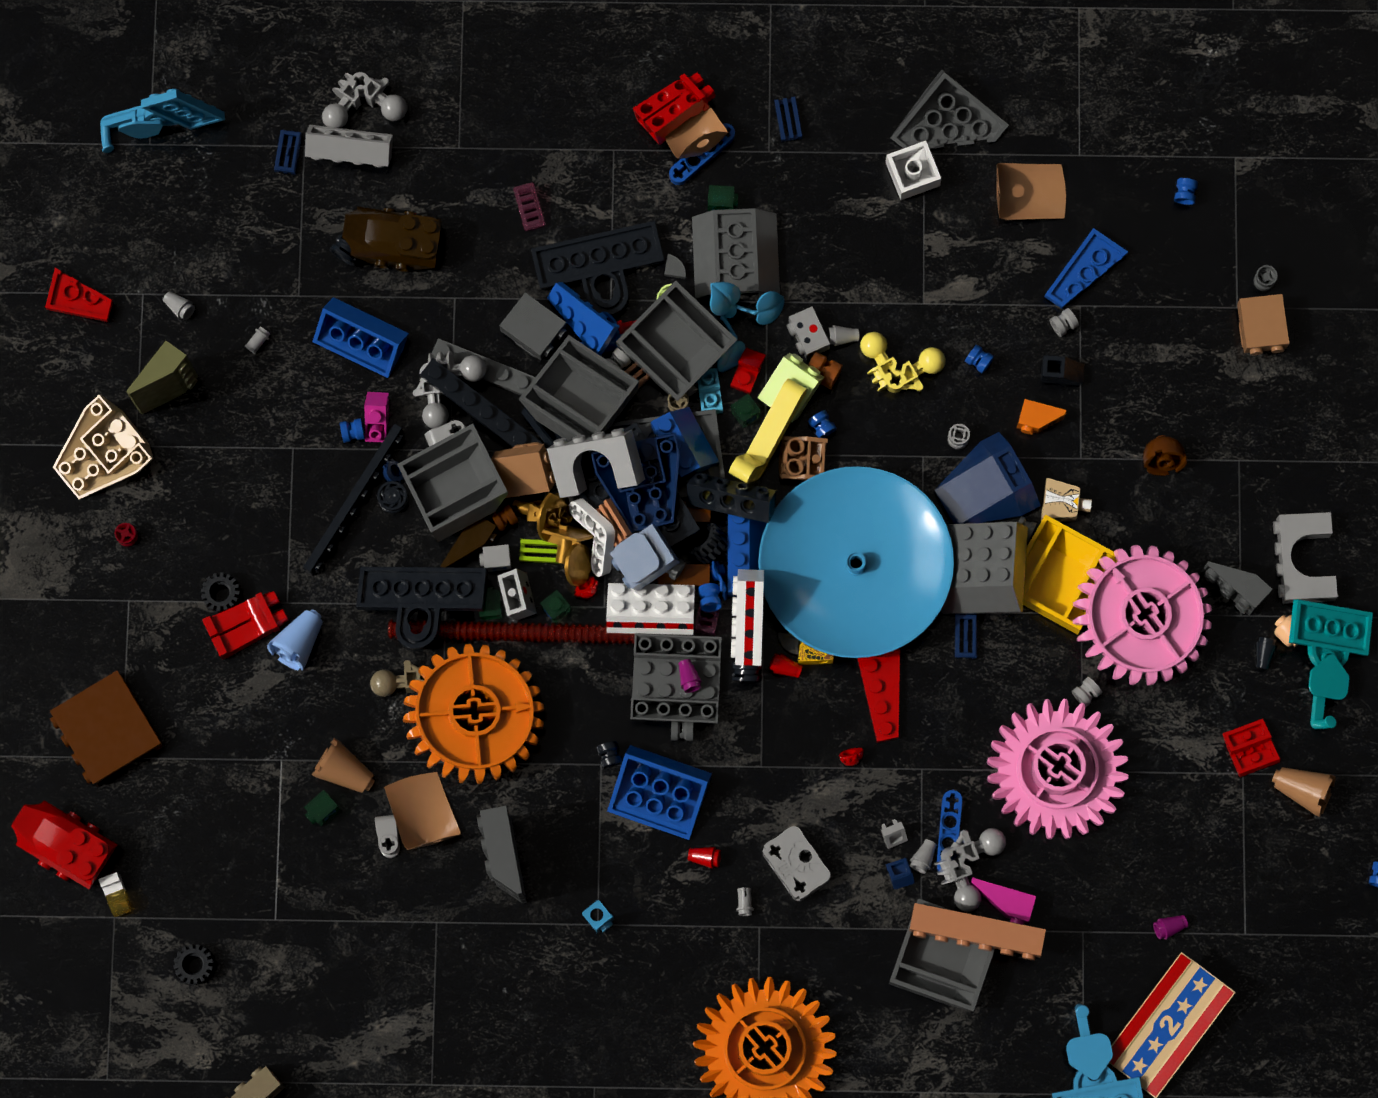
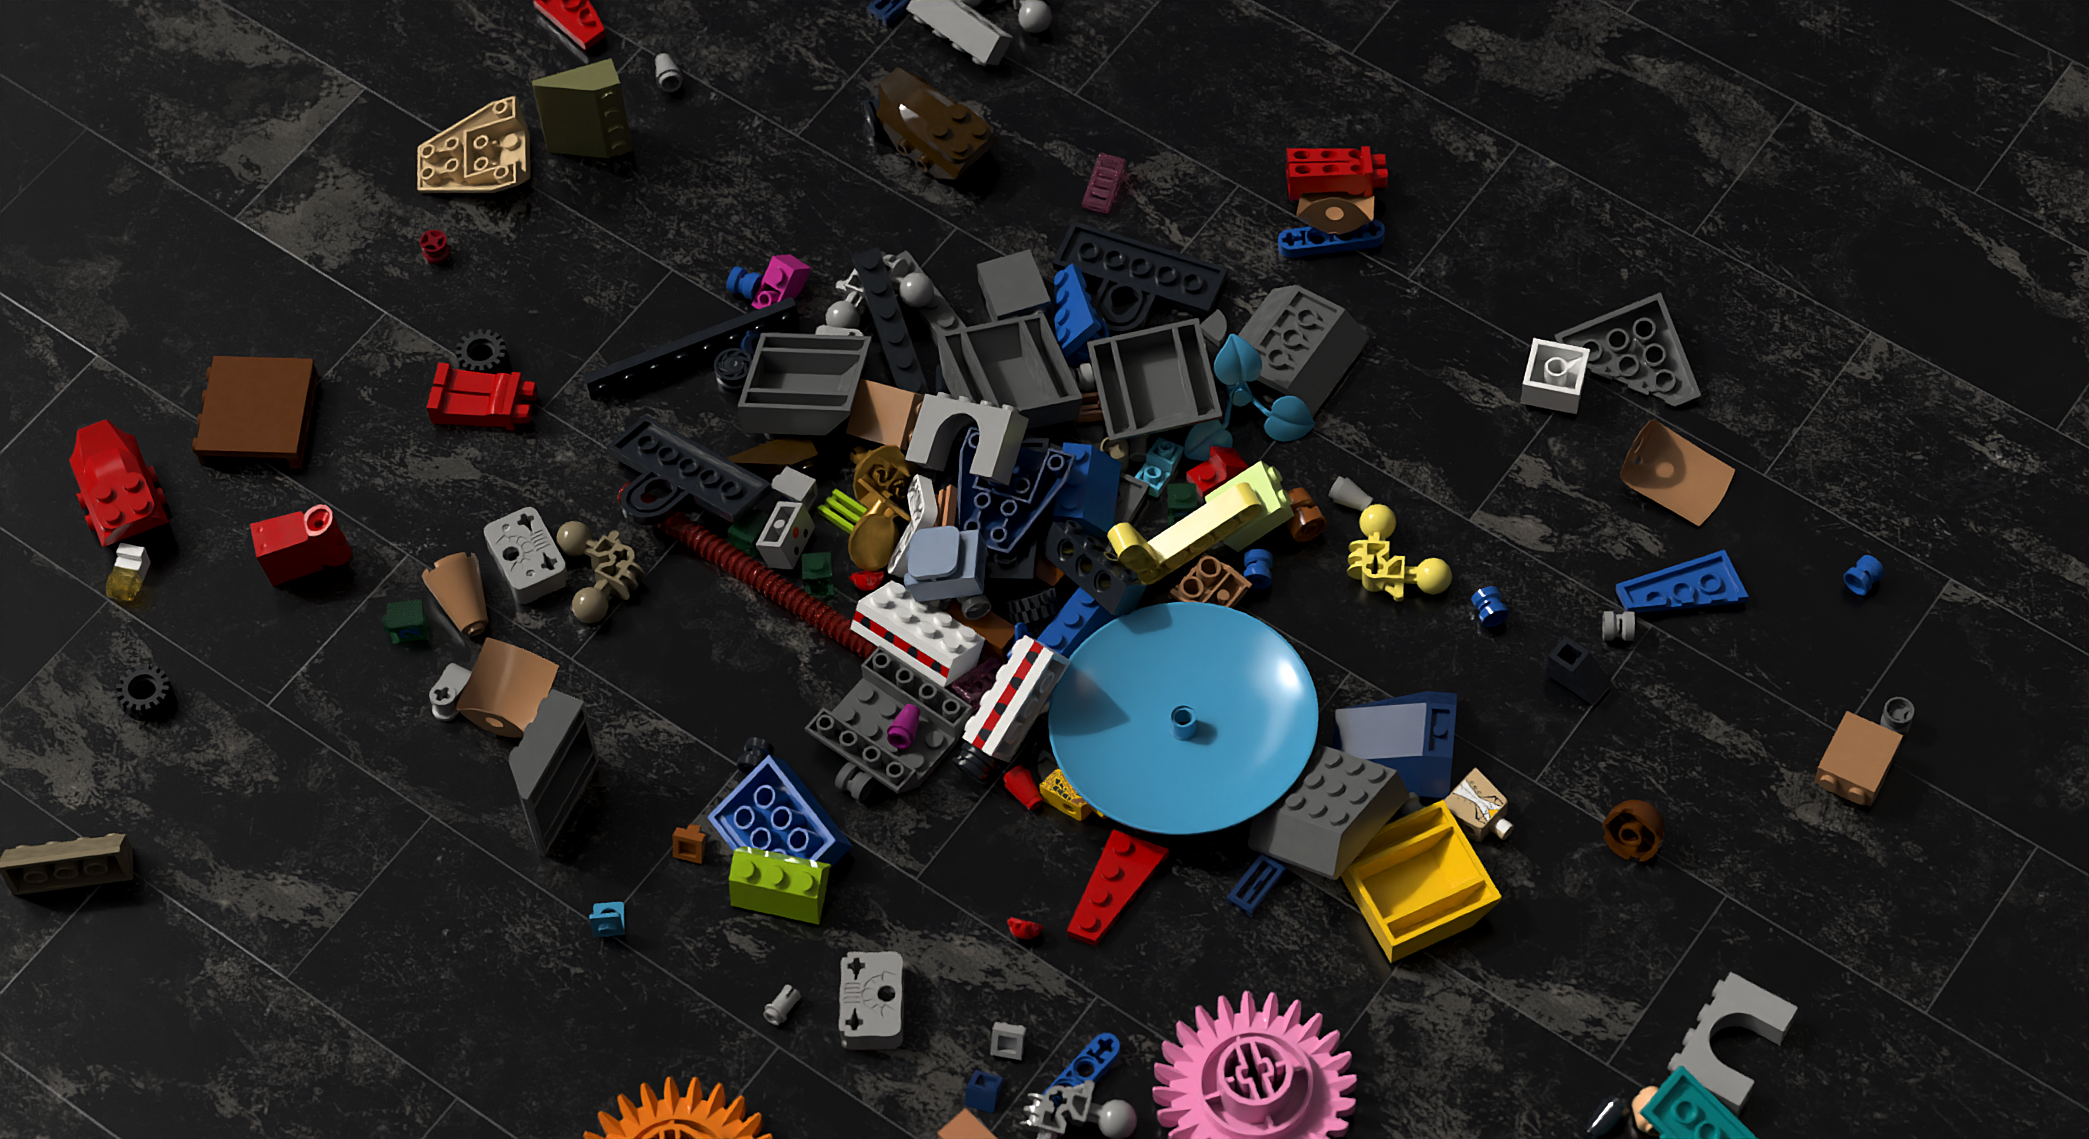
camera: 35 degrees right, 20 degrees down
light grey pin [244,326,270,354] -> none
light blue cone [267,610,323,670] -> none
blue slope [313,297,409,378] -> none
orange gear [403,644,544,784] -> none
reddish brown wheel [490,504,519,532] -> none
red cone [688,847,721,869] -> none
blue wheel [698,583,722,612] -> none
clear green brick [708,185,738,211] -> none
dark blue tile [774,97,802,142] -> none
light grey brick [787,307,830,360] -> none
light grey cone [910,839,937,874] -> none
light grey wheel [948,424,970,449] -> none
orange slope [1017,399,1066,435] -> none
light grey wheel [1072,677,1102,707] -> none
bright pink gear [1073,545,1212,686] -> none
dark grey slope [1202,561,1272,616] -> none
none -> red piece [250,504,352,586]
none -> light grey axle [484,507,569,604]
none -> dark orange tile [673,824,706,864]
none -> lime slope [729,846,831,924]

